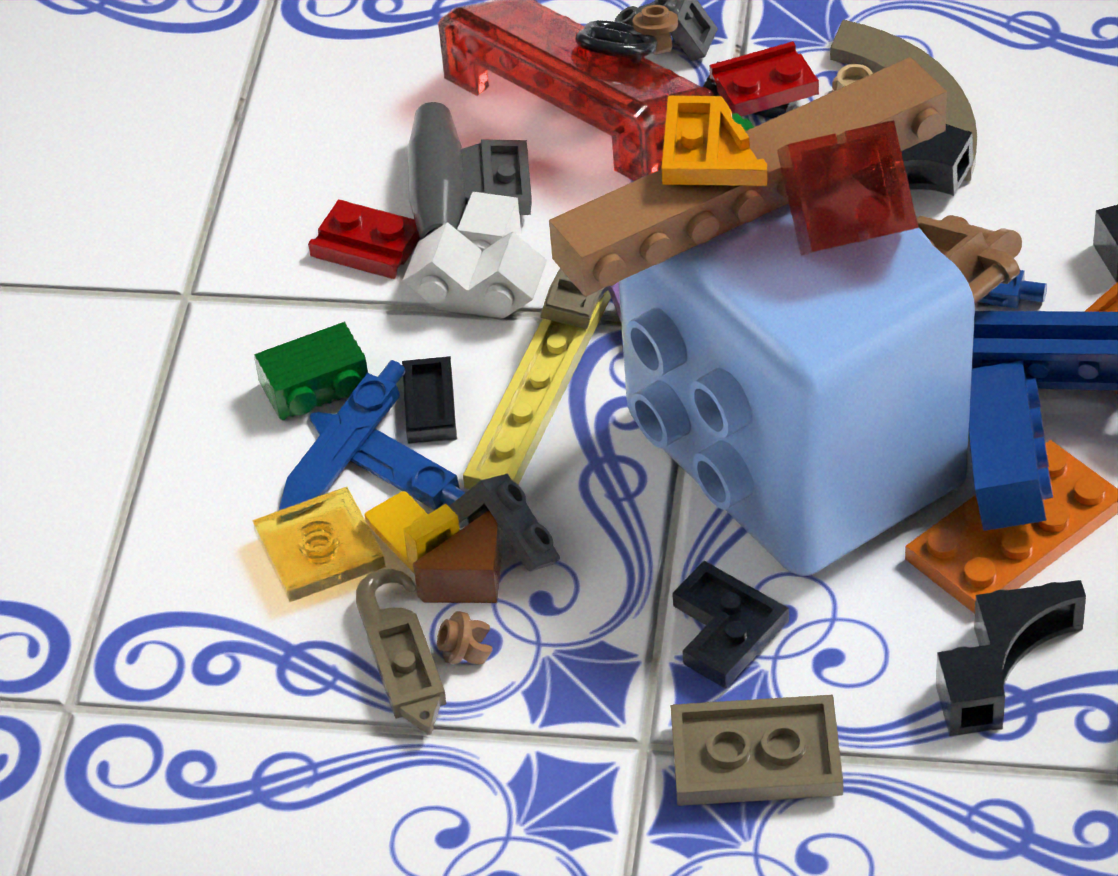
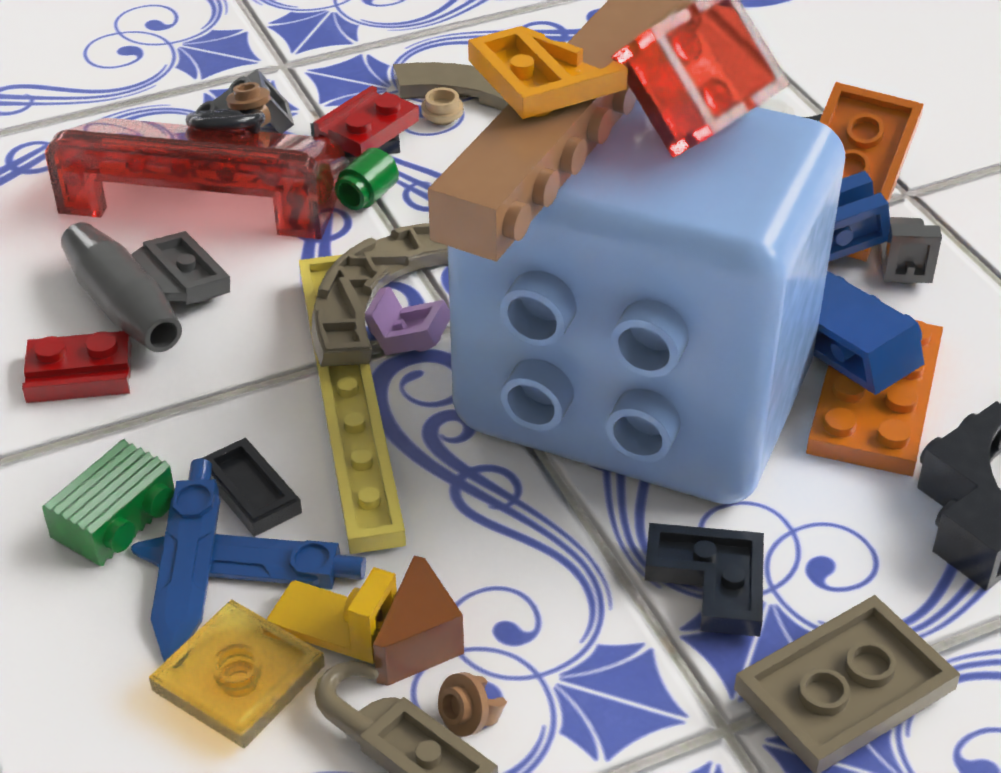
camera: 35 degrees left, 5 degrees down
white brick [402,222,547,319] -> none
dark grey bracket [449,474,560,572] -> none
white brick [457,192,521,251] -> none

